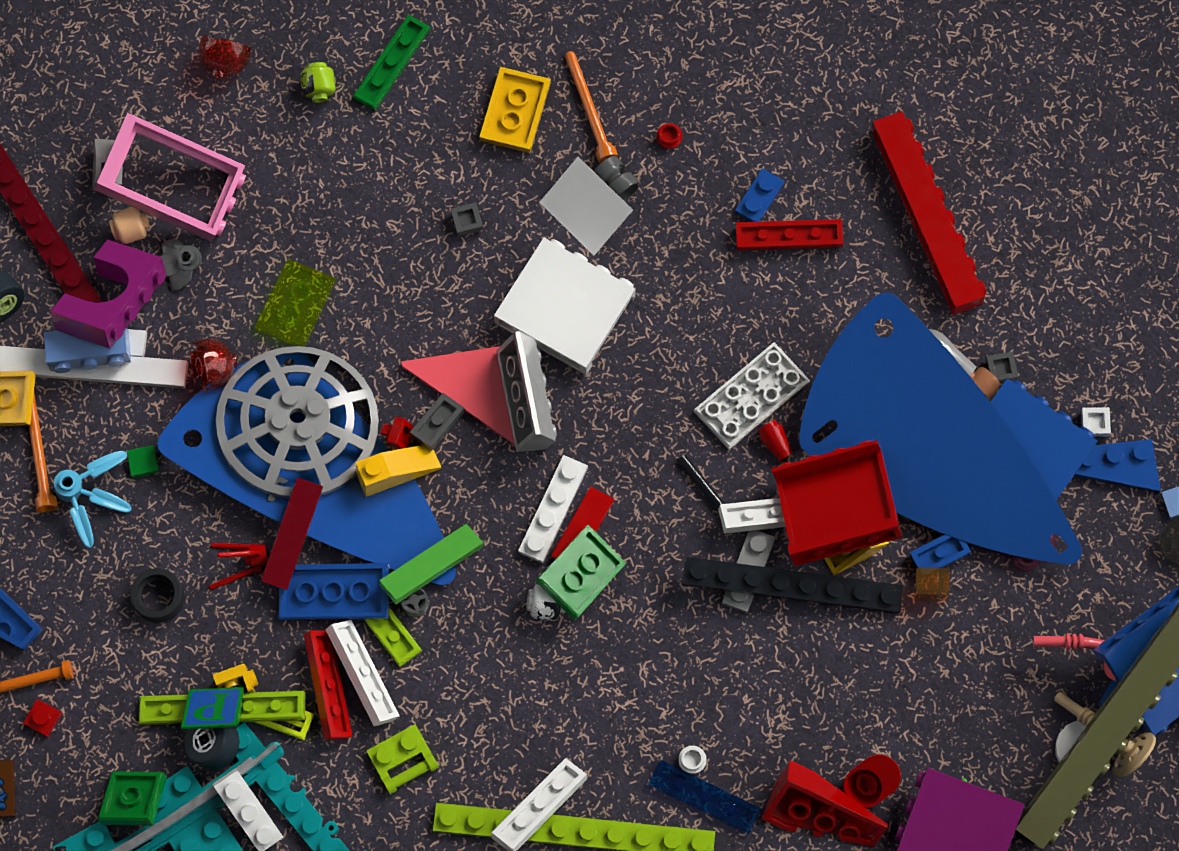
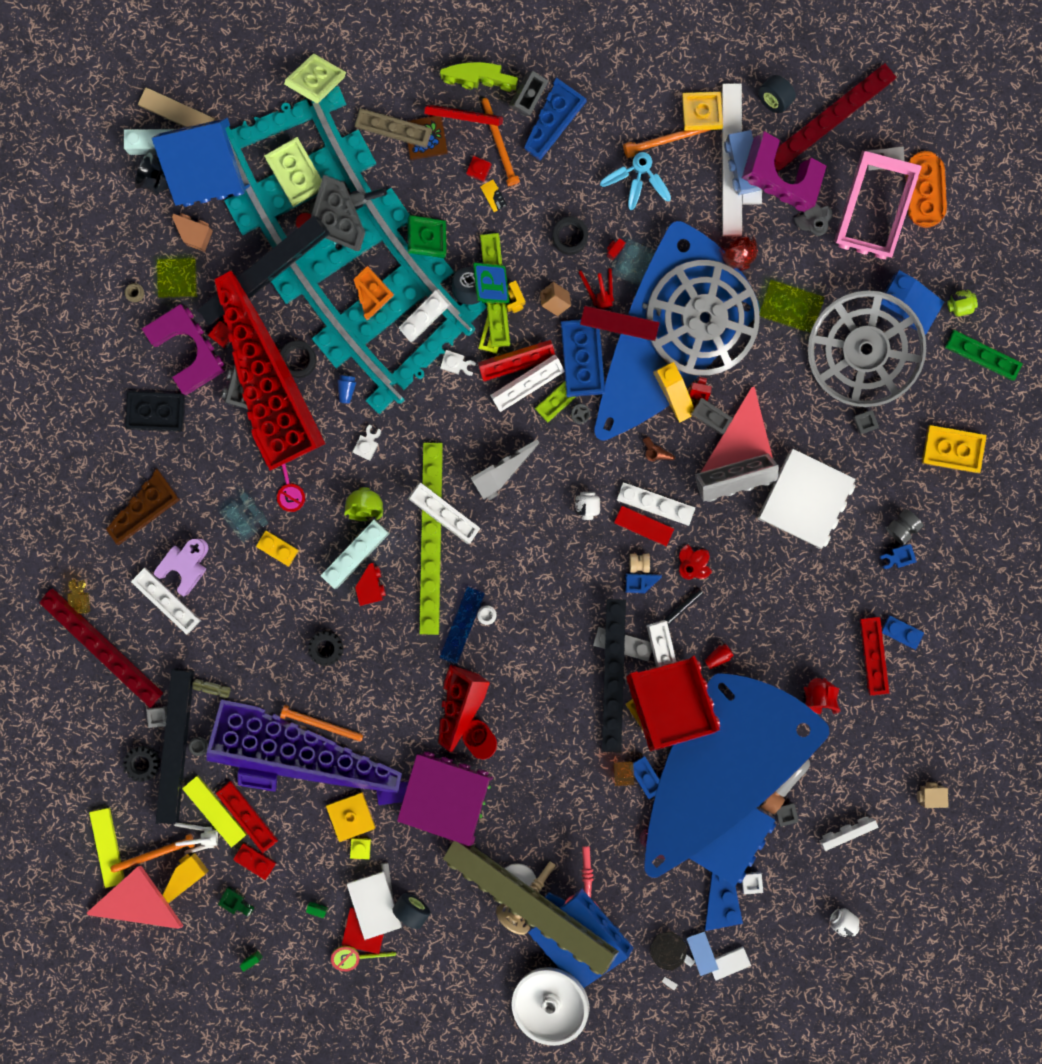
camera: 85 degrees right, 15 degrees up
light nougat head [109,207,150,244] -> none
green tile [127,445,159,478] -> none
clear red cylinder [199,35,253,79] -> none
lime plate [367,724,439,794] -> none
bright green tile [379,524,483,604] -> none
tile [535,525,626,620] -> none
white sticker [539,157,633,255] -> none
orange piece [565,51,619,164] -> none
red plate [656,123,683,149] -> none
white tile [694,342,810,451] -> none
red brick [871,111,987,315] -> none
none -> white plate [440,350,476,376]
none -> light grey wedge [471,440,539,500]
none -> yellow sticker [480,180,507,212]
none -> medium nougat panel [540,282,571,316]
none -> red plate [607,238,626,261]
none -> clear light blue plate [612,239,656,286]
none -> blue tile [625,573,662,593]
none -> tan wheel [629,554,650,573]
none -> copper animal [643,436,676,462]
none -> red plate [679,544,712,580]
none -> red helmet [803,678,841,714]
none -> light grey dish [808,291,926,407]
none -> white plate [819,817,879,851]
none -> white head [830,908,859,938]
none -> blue plate [879,544,917,569]
none -> blue slope [880,270,944,335]
none -> orange tile [906,151,947,228]
none -> tan brick [917,782,948,808]

